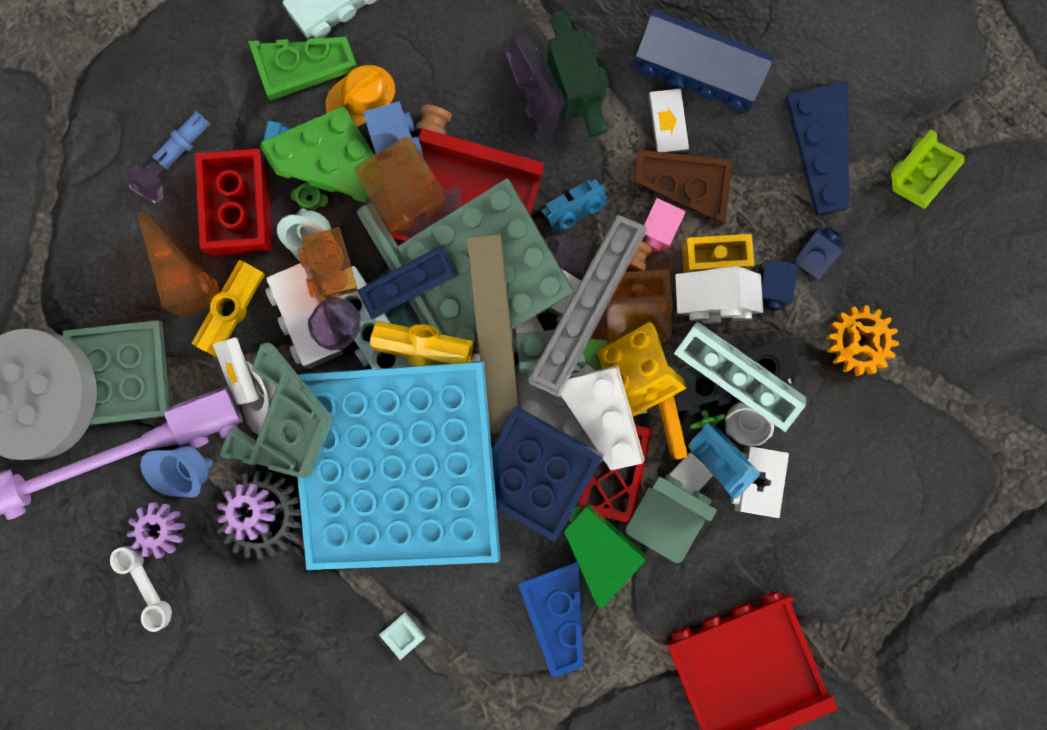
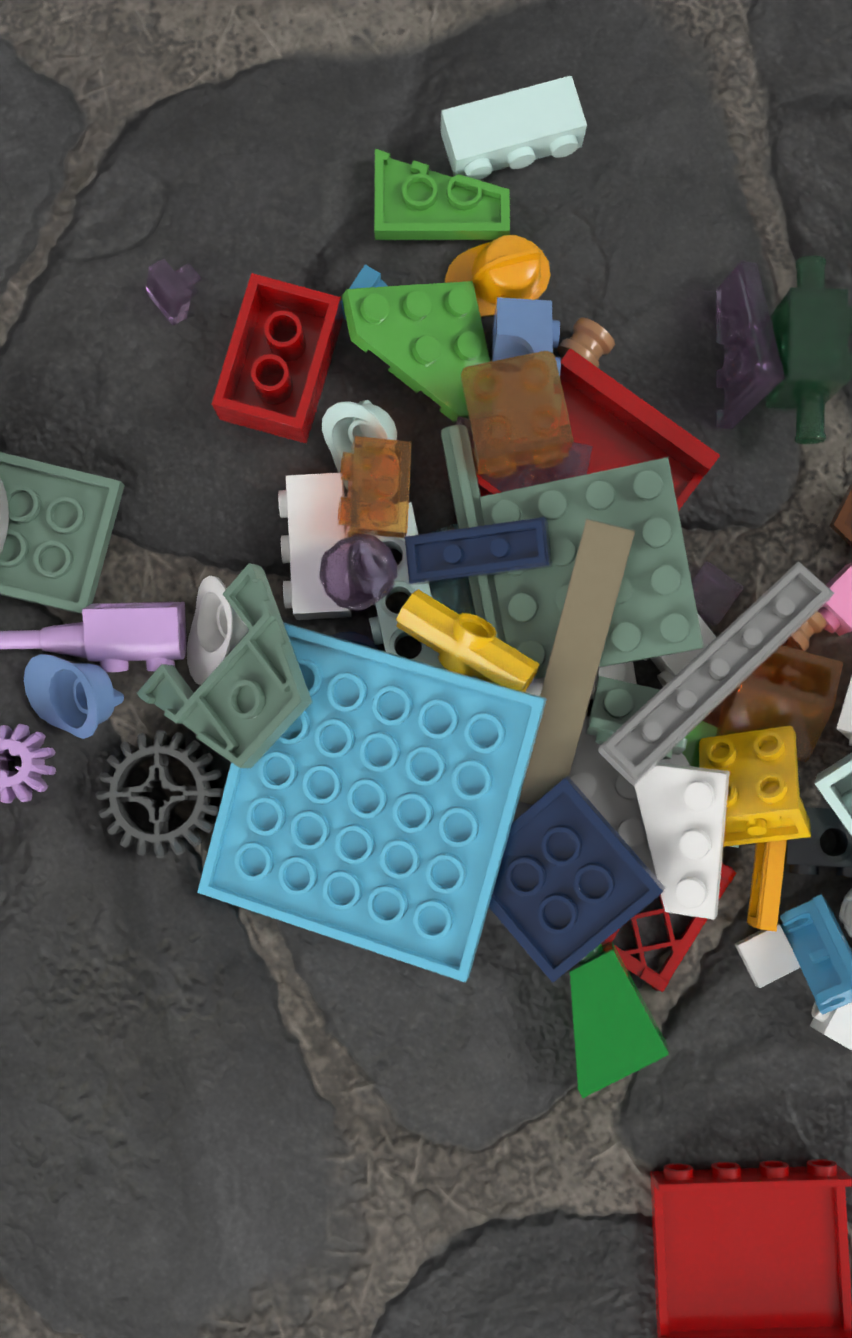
camera: 20 degrees right, 0 degrees up
clear orange slope [138,212,220,317] -> none
medium blue pin [152,110,211,170] -> none
yellow piece [191,260,265,357] -> none
white tile [213,337,259,405] -> none
lavender gear [217,484,276,540] -> none
bright green plate [291,182,328,211] -> none
light aqua tile [379,612,426,660] -> none
blue wing [518,561,583,678] -> none
dark azure hinge [541,179,608,235] -> none
sand green bracket [625,474,717,563] -> none
bright green plant [690,410,726,430] -> none

